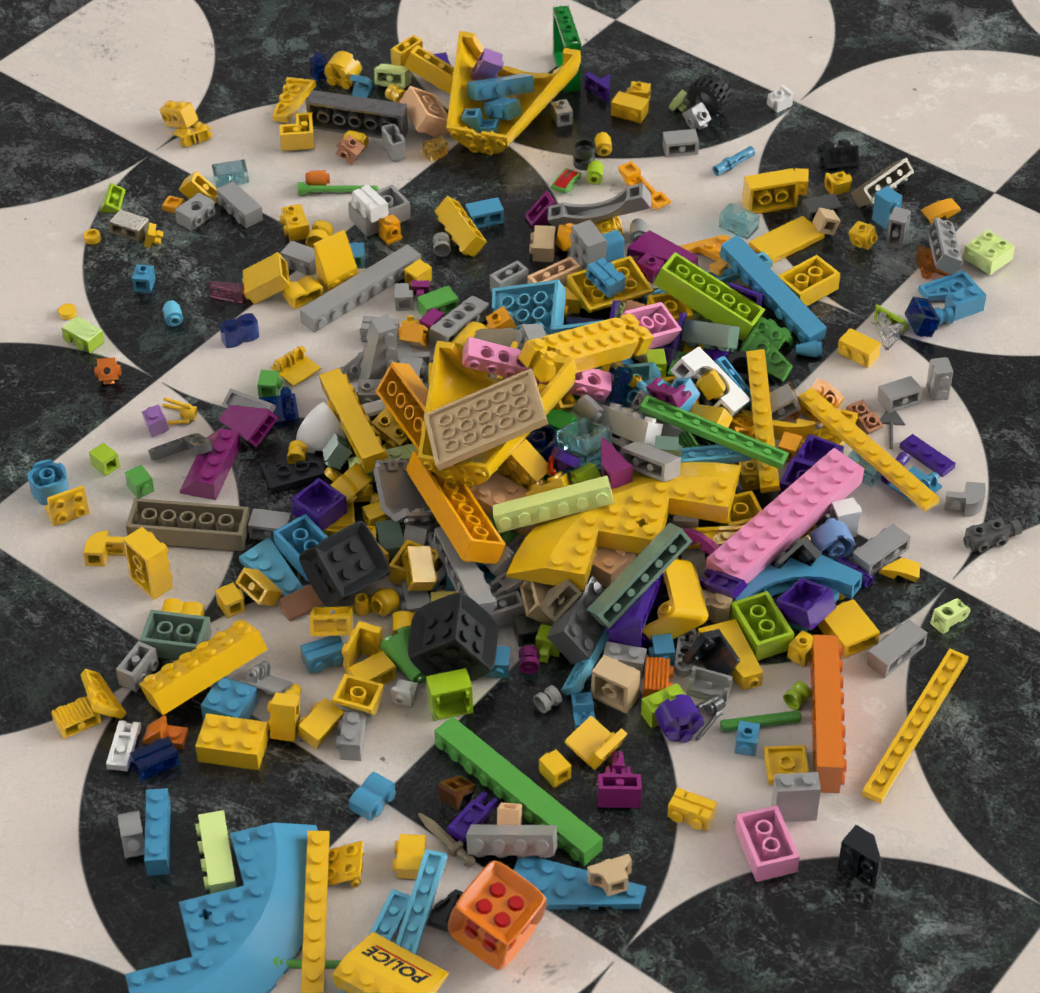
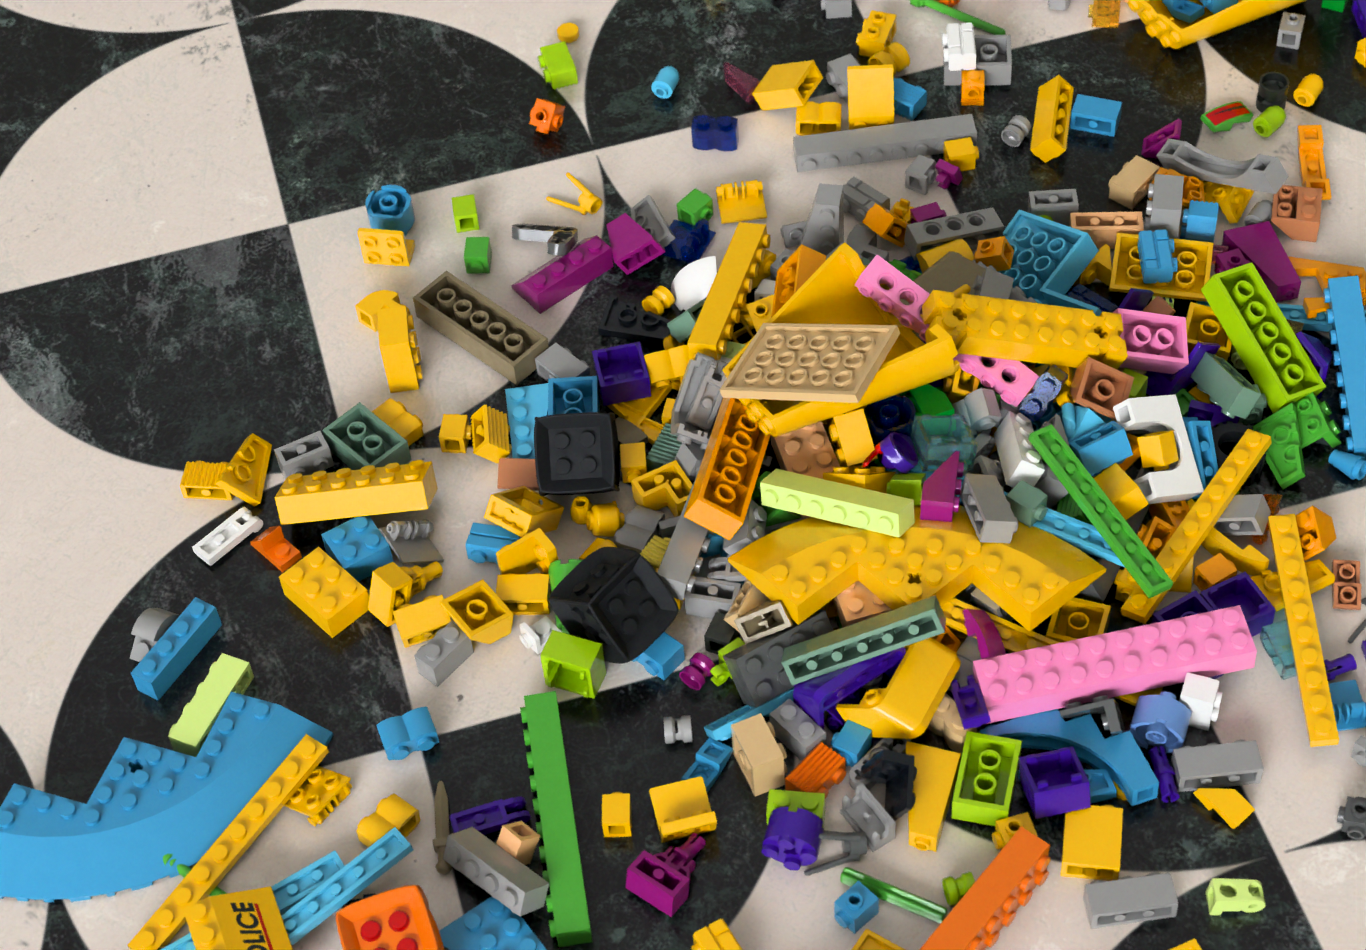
camera: 40 degrees right, 5 degrees up
clear blue brick [129,736,180,781] -> none
dark azure brick [132,265,156,293] -> none
medium lavender brick [141,404,169,437] -> none
yellow brick [402,546,438,591] -> none
bright green brick [417,286,459,317] -> none
reddish brown slope [438,775,477,810] -> none
magenta hinge [646,377,692,408] -> none
none -> light grey hinge [685,358,727,432]
none -> nougat slope [1070,357,1134,421]
none -> nougat slope [1271,185,1322,242]

